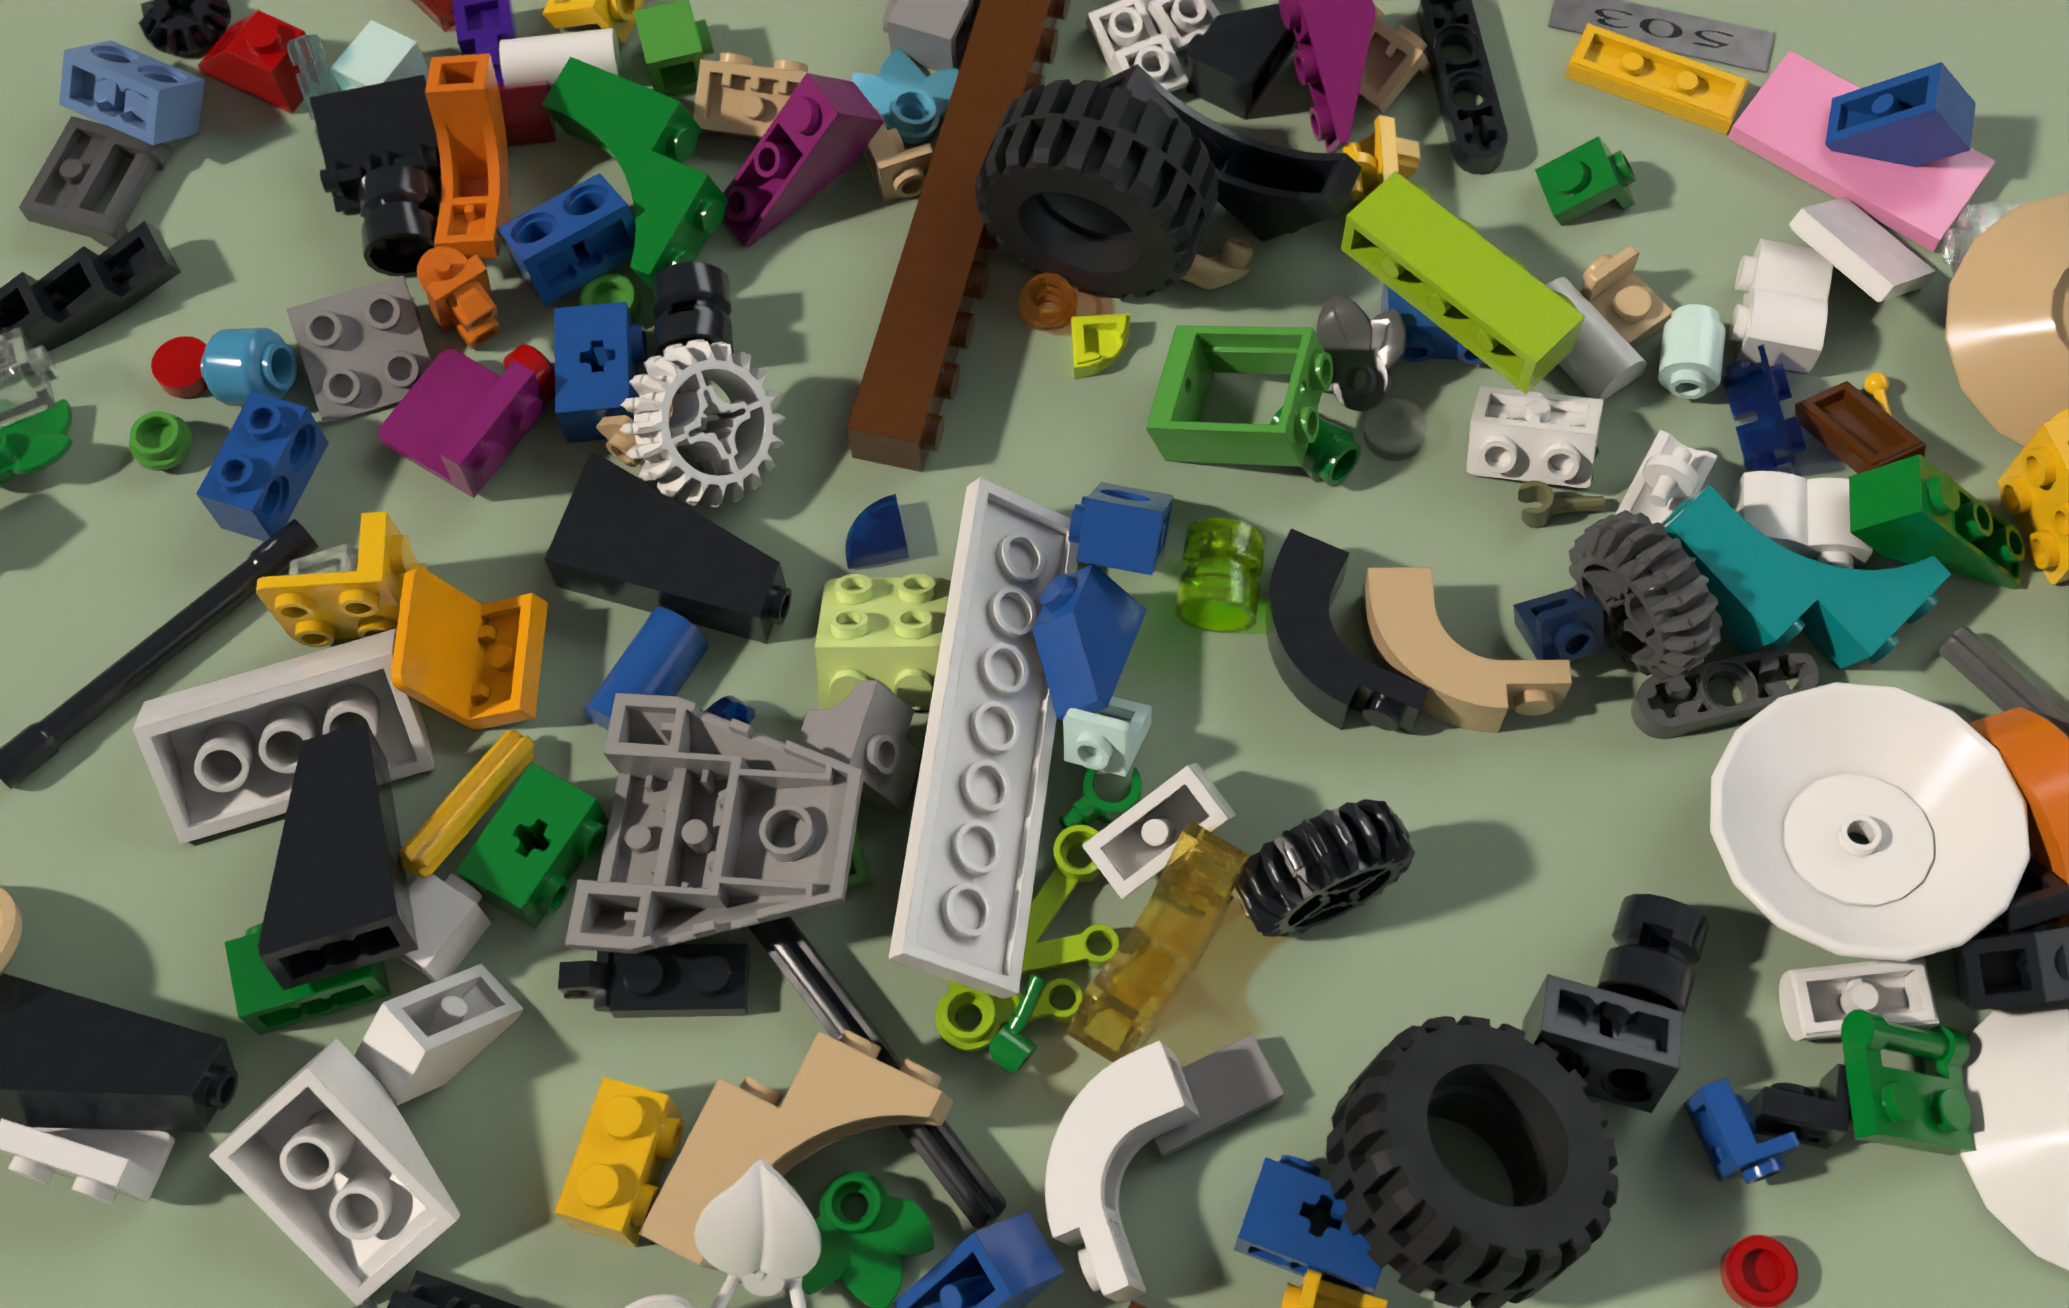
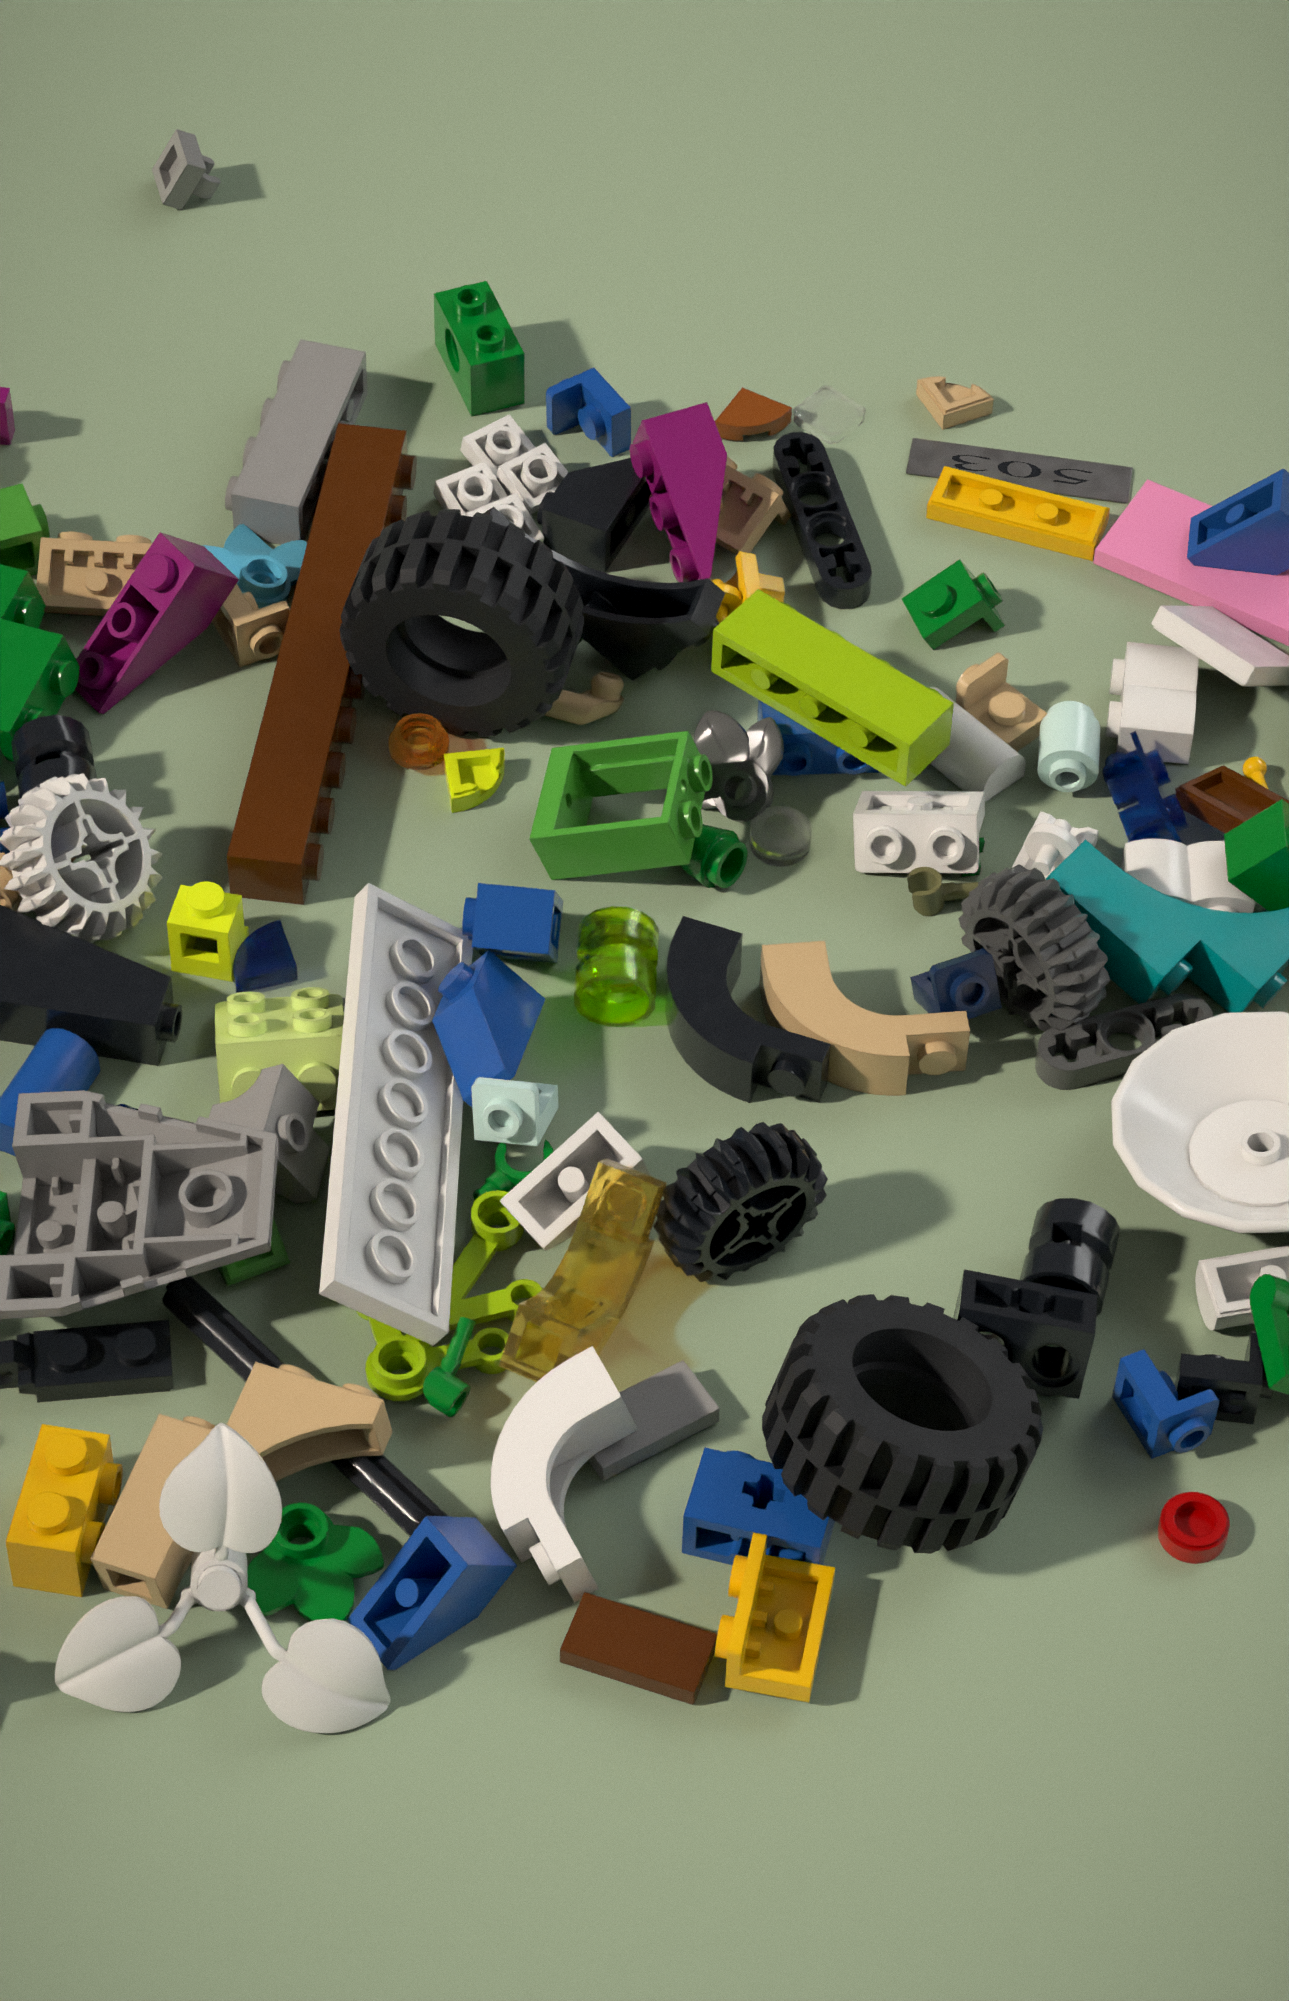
camera: 10 degrees left, 15 degrees down
none -> neon yellow brick [167,881,249,982]

